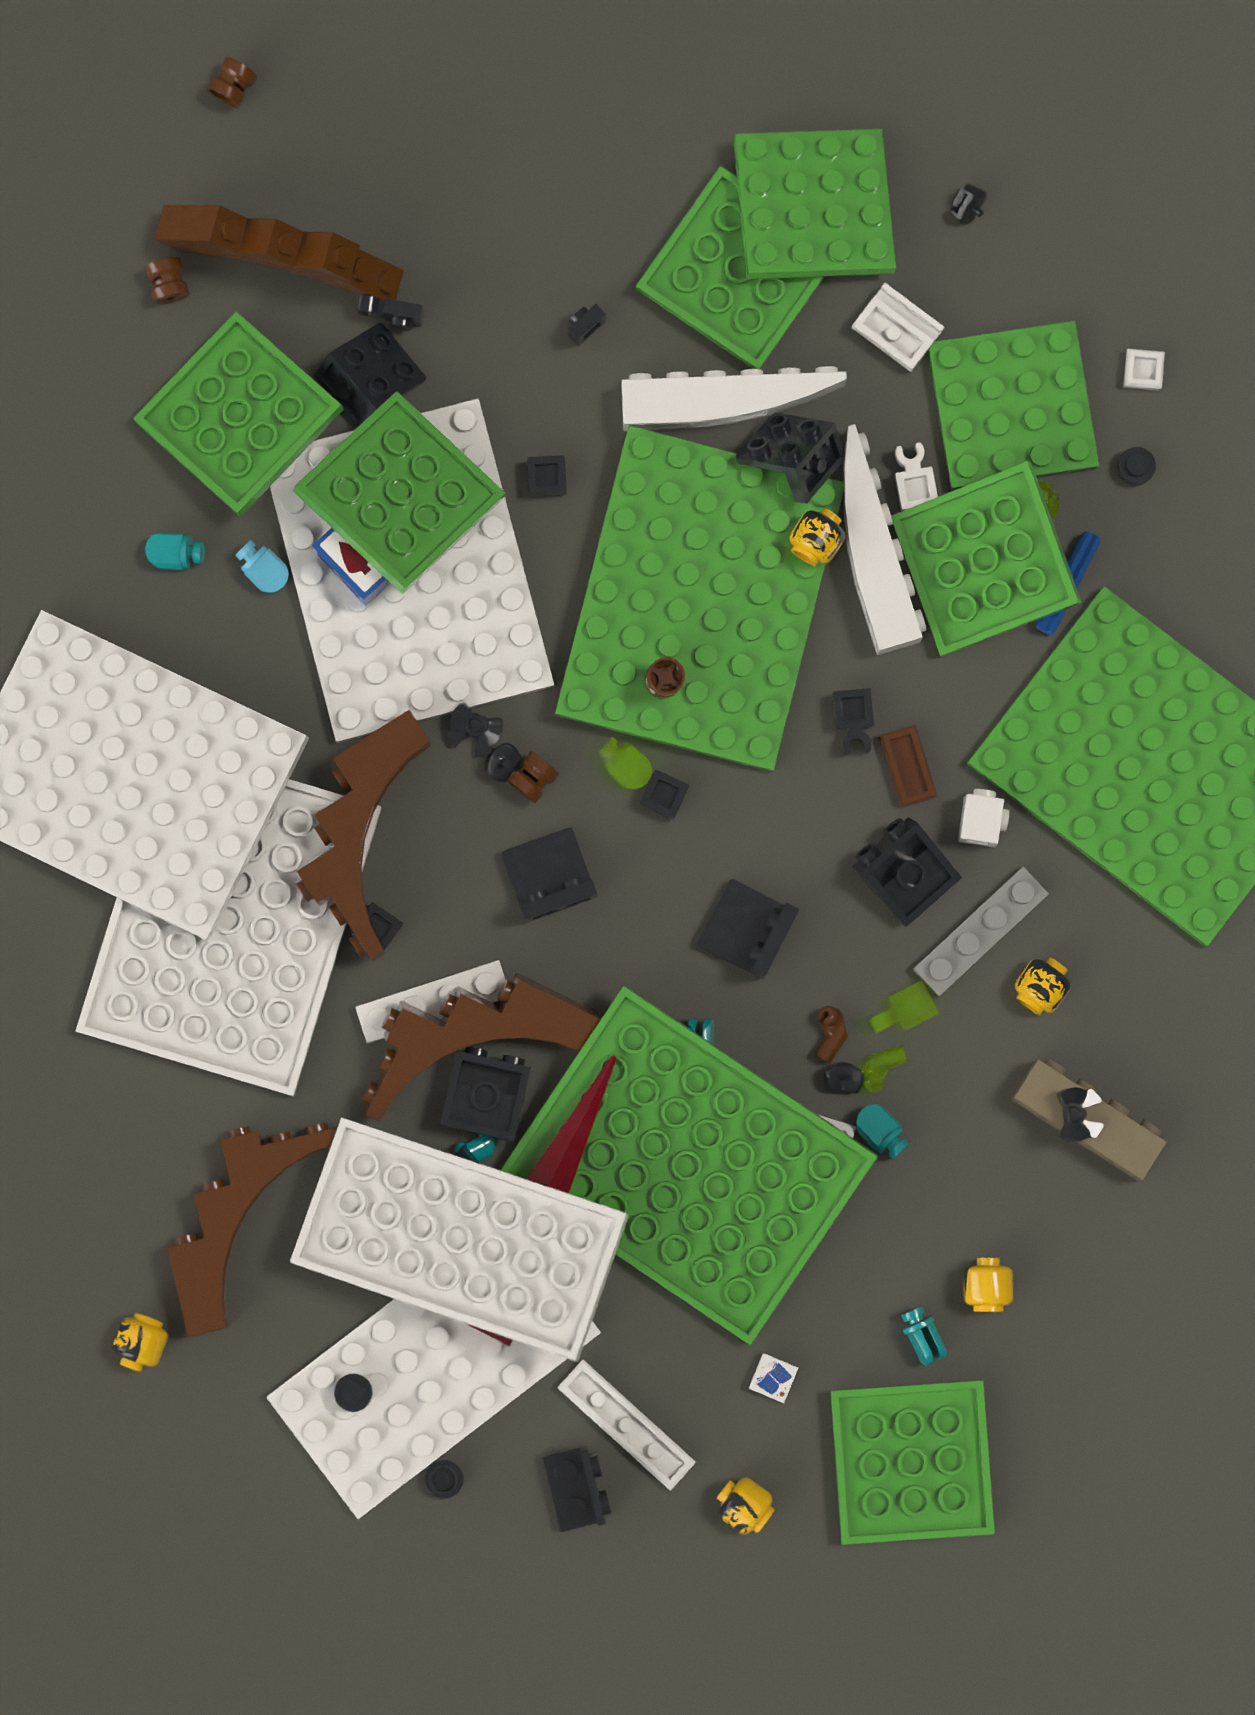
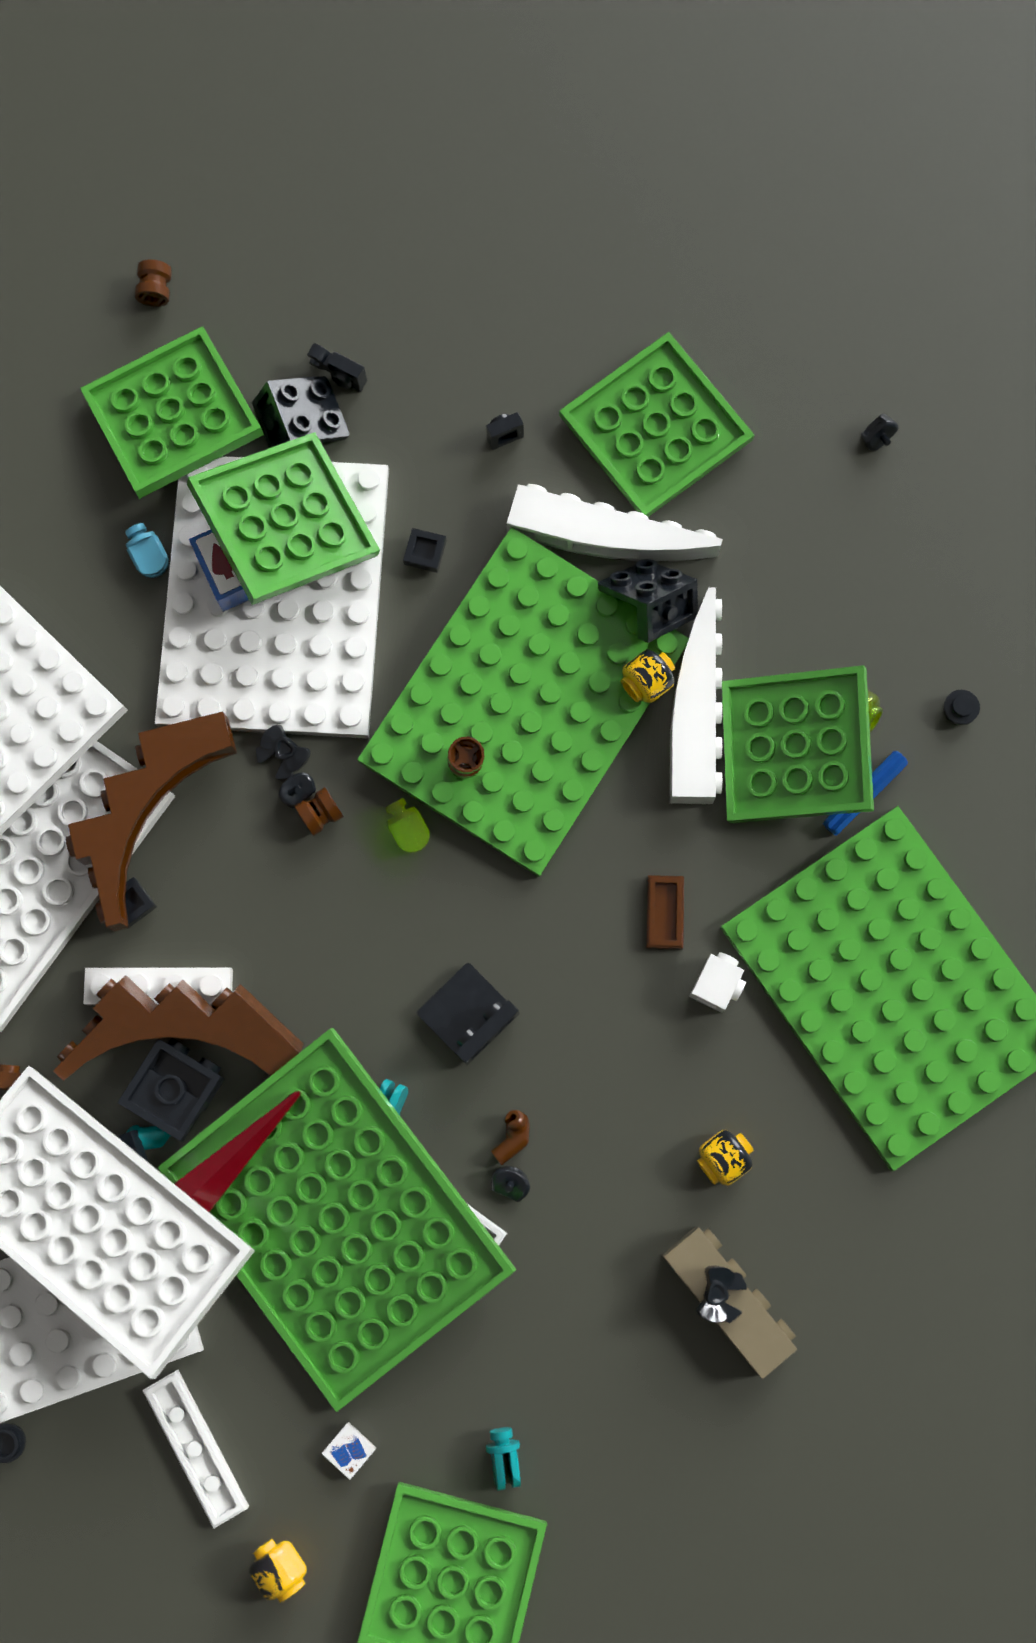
camera: 25 degrees right, 5 degrees down
teal arm [145,532,205,570] -> none
reddish brown arch [154,205,404,300] -> none
reddish brown wheel [207,57,257,109] -> none
black bracket [502,828,597,923] -> none
black bracket [543,1446,611,1532] -> none
black plate [640,769,690,820] -> none
bright green plate [734,129,896,279] -> none
black plate [832,688,874,756] -> none
white plate [852,283,944,372] -> none
black plate [852,817,962,927] -> none
teal arm [856,1104,910,1160] -> none
clear neon green arm [862,1045,907,1093] -> none
clear neon green plate [869,980,939,1034] -> none
white plate [894,442,938,512] -> none
light grey plate [913,867,1049,997] -> none
bright green plate [928,321,1099,491] -> none
yellow head [963,1258,1013,1312] -> none
white tile [1123,349,1165,391] -> none

